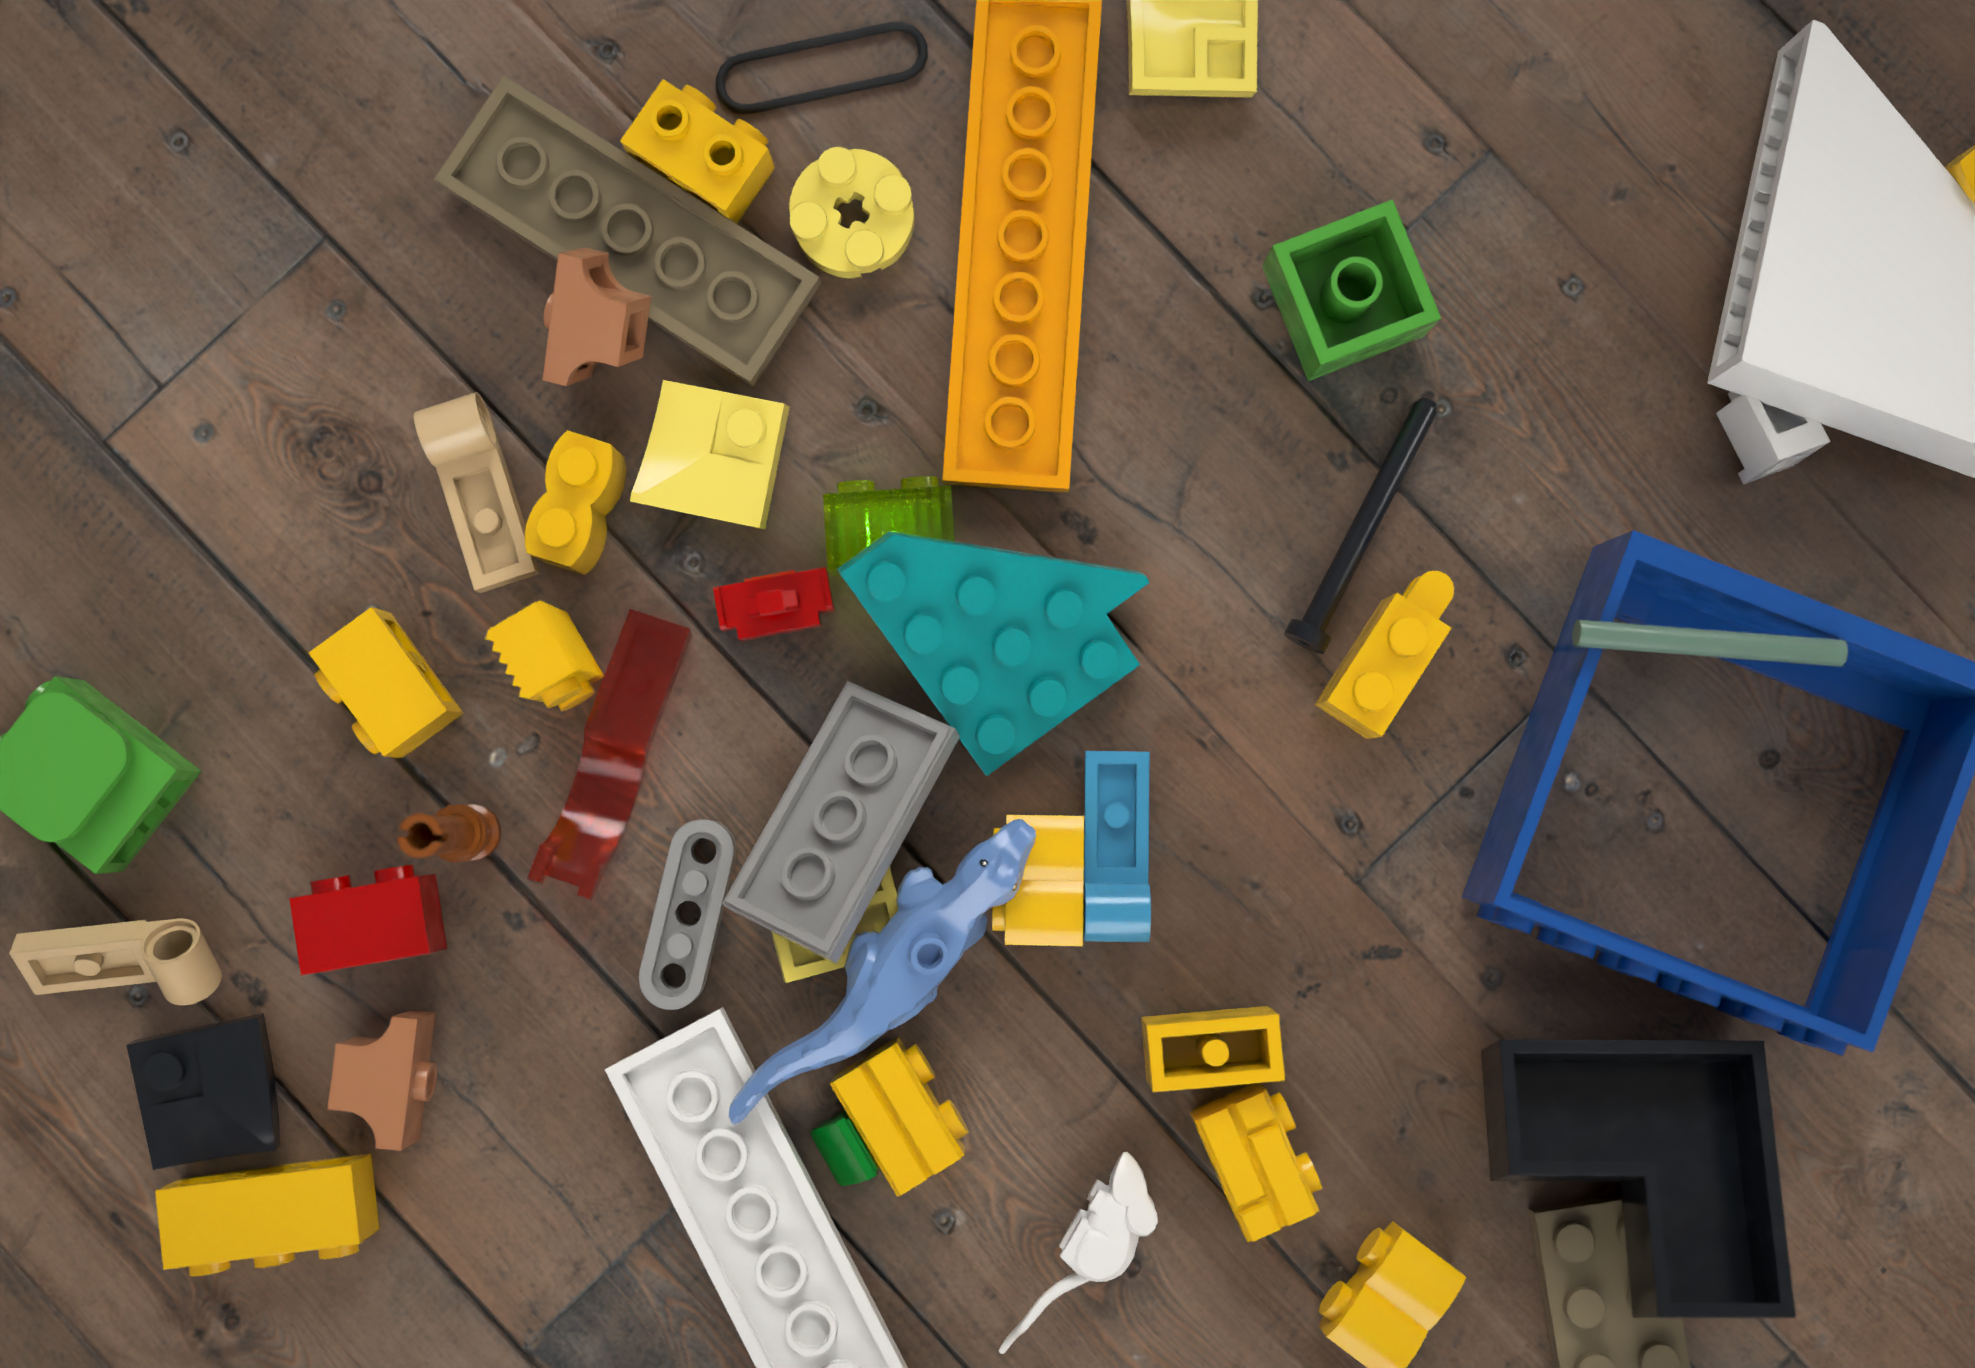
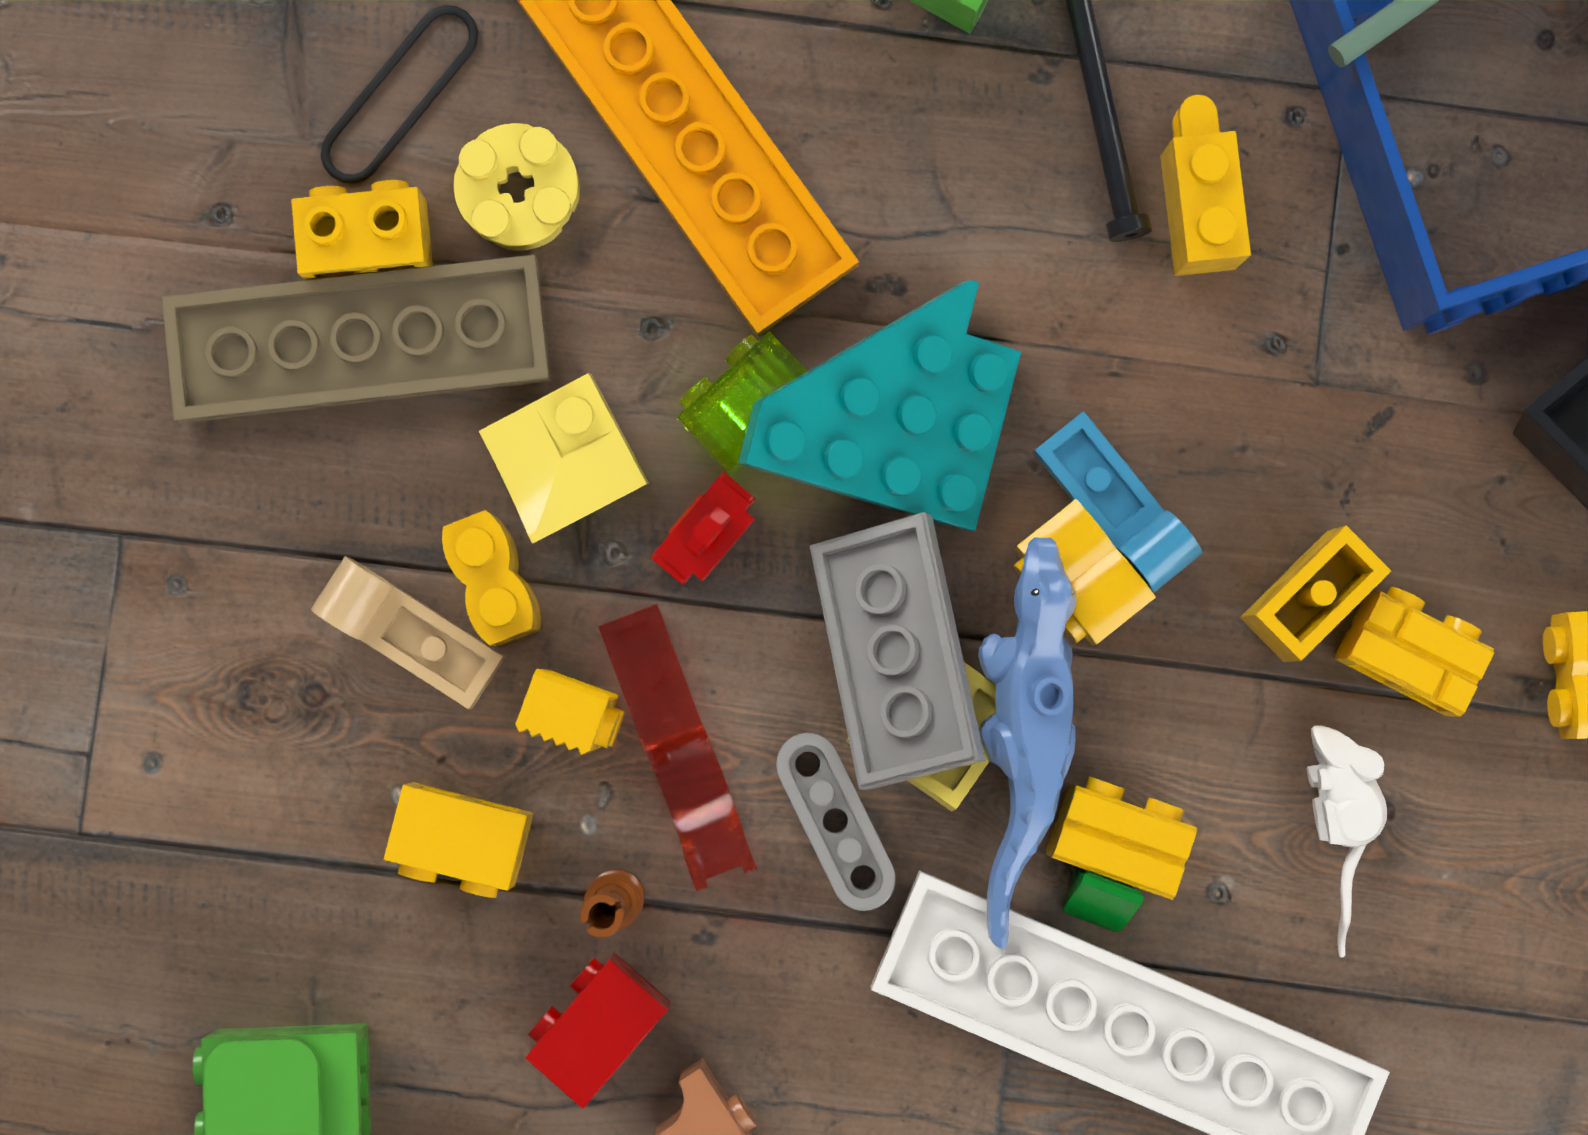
camera: 45 degrees left, 0 degrees up
nougat brick [543,247,652,386] -> none

